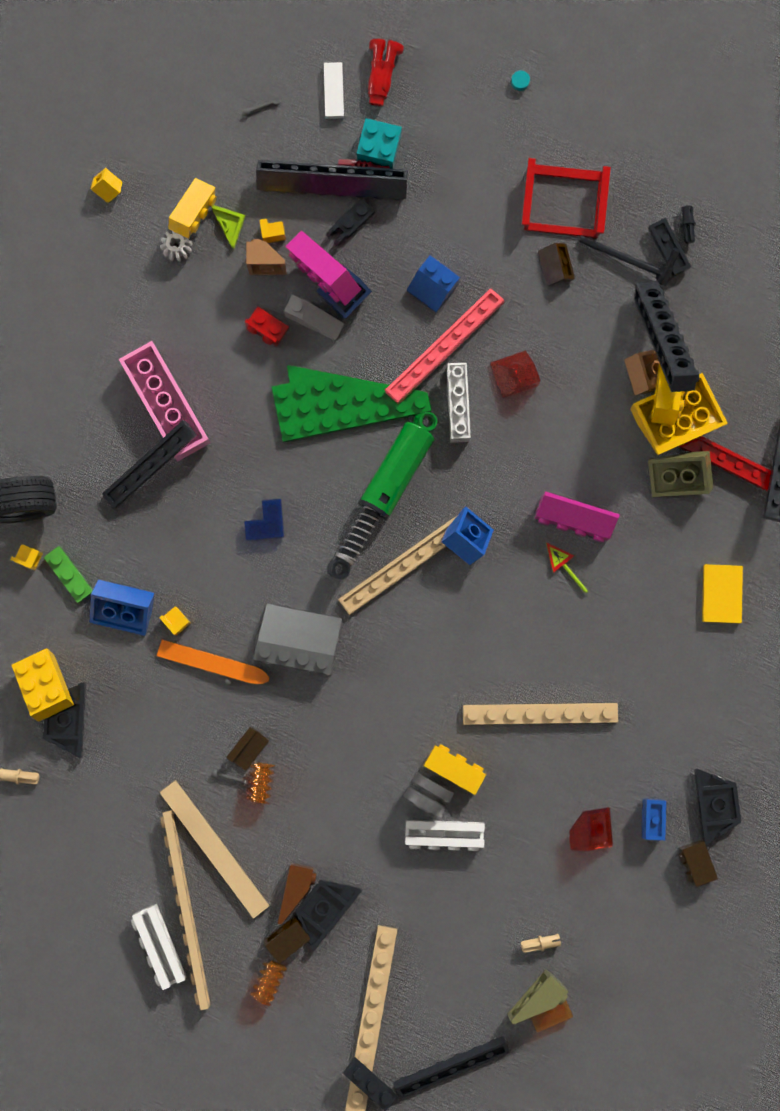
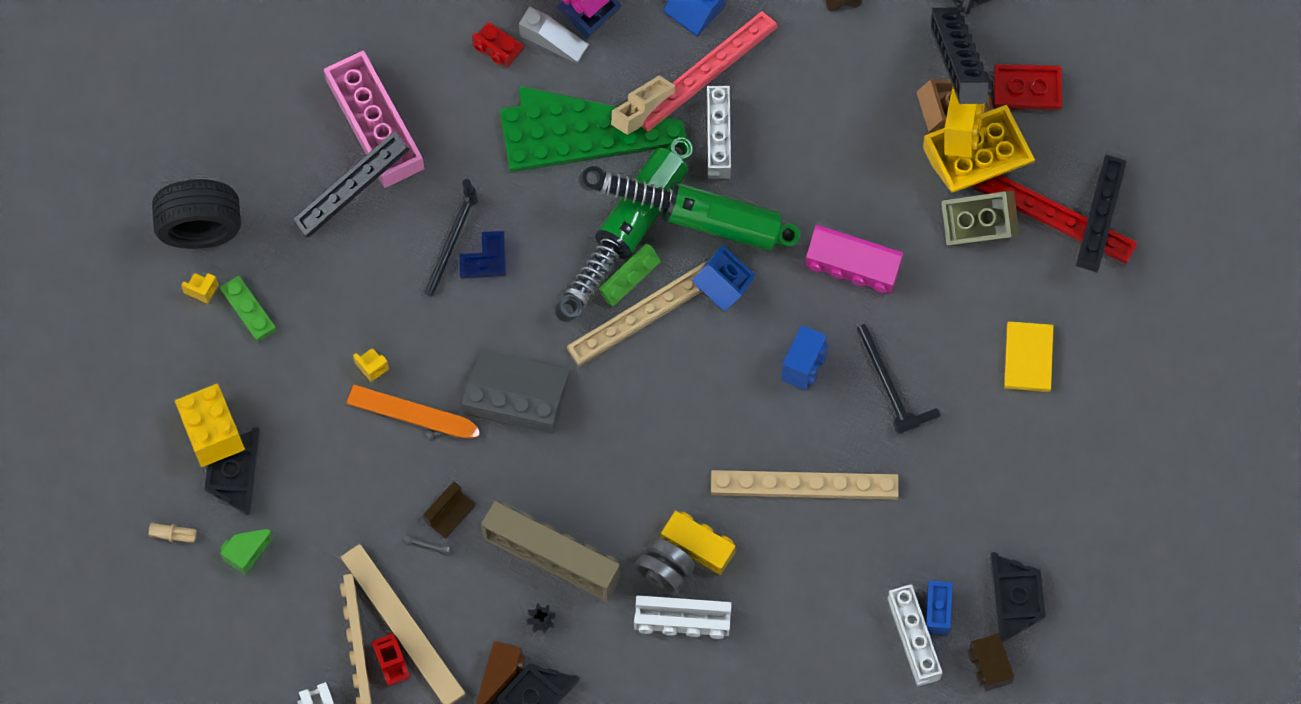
camera: 10 degrees right, 15 degrees down
blue slope [89,580,154,636] -> none
clear orange piece [246,762,275,804] -> none
clear red slope [490,350,541,398] -> none
piece [546,543,588,593] -> none
clear red slope [569,807,613,851] -> none
none -> bright green slope [220,529,274,575]
none -> red brick [371,633,411,687]
none -> black bar [425,179,478,296]
none -> dark tan brick [481,501,621,602]
none -> black gear [526,603,556,634]
none -> green piece [579,166,800,251]
none -> bright green plate [598,243,661,307]
none -> tan slope [611,76,675,135]
none -> blue brick [781,325,829,391]
none -> black bar [857,324,940,434]
none -> white brick [887,584,942,687]
none -> red plate [994,64,1062,110]

